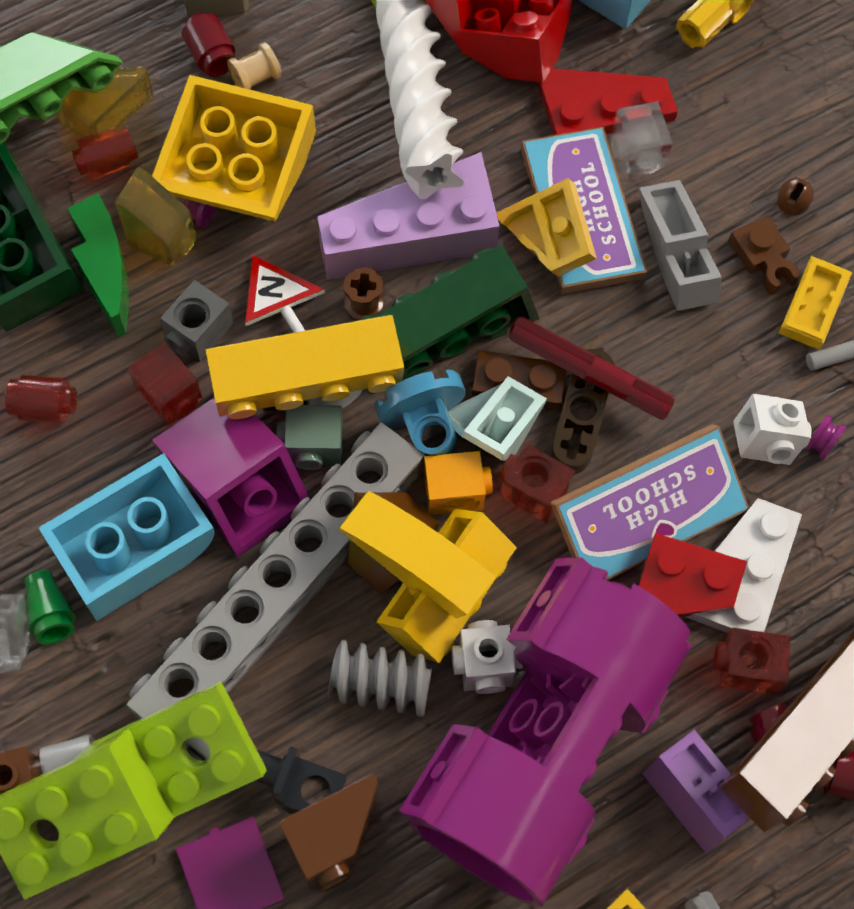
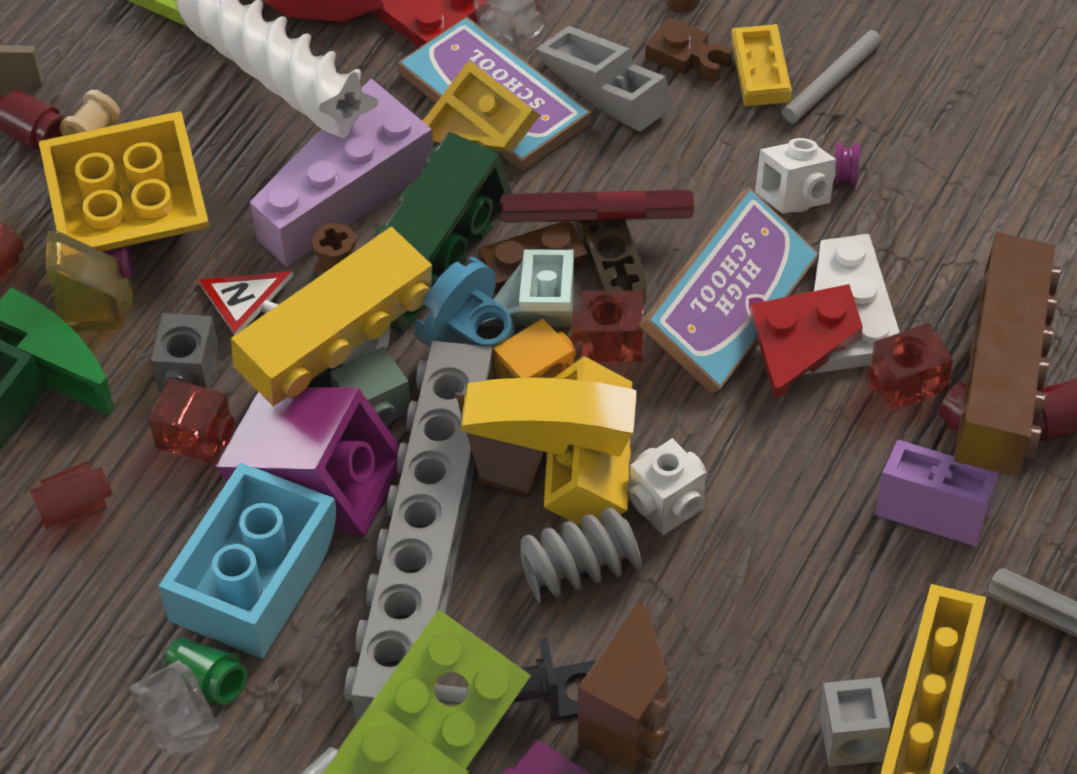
camera: 25 degrees left, 15 degrees down
magenta cylinder [399,557,693,907] -> none

